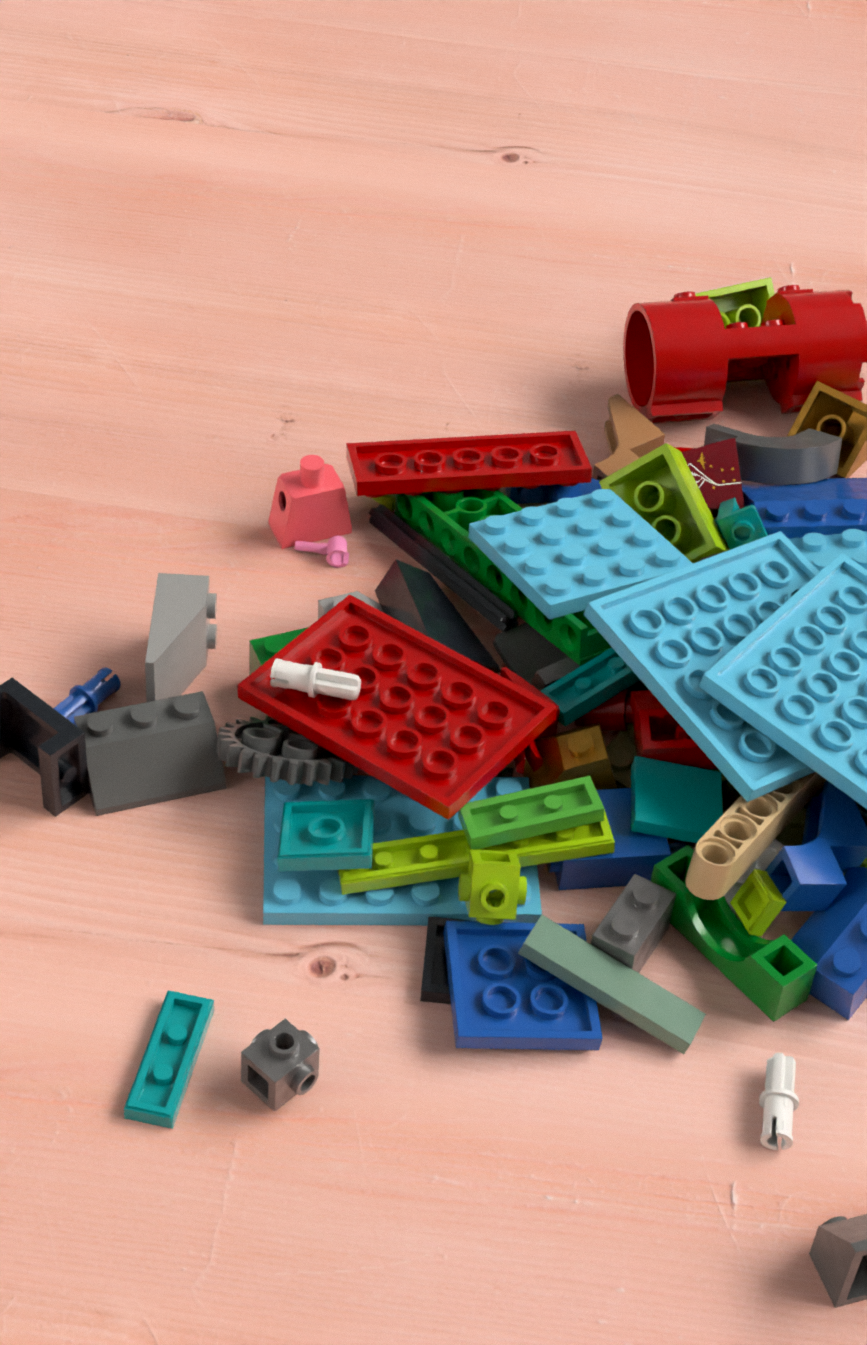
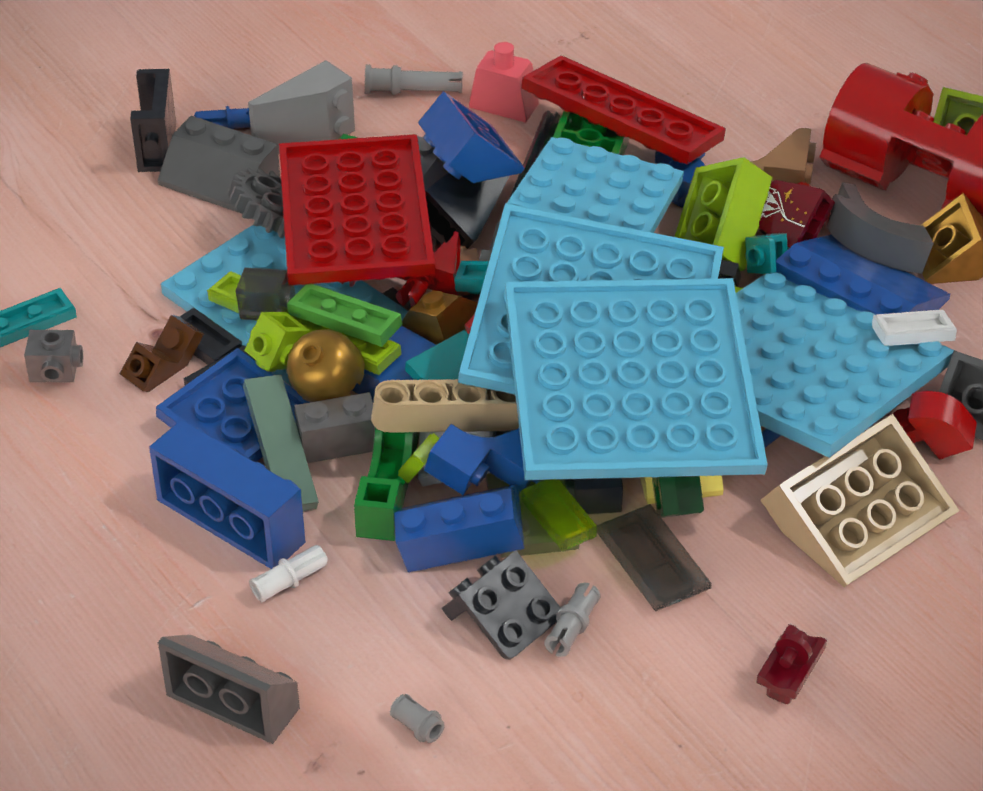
camera: 50 degrees right, 0 degrees up
white axle [270,658,361,700] -> none
teal tile [277,799,375,872] -> none
bright pink hand [295,536,349,568] -> none
none -> reddish brown slope [119,315,204,392]
none -> blue brick [149,420,306,569]
none -> black tile [180,308,242,365]
none -> clear smoke brick [235,267,295,320]
none -> pearl gold cylinder [286,329,365,402]
none -> light grey pin [365,65,463,95]
none -> blue slope [418,91,525,183]

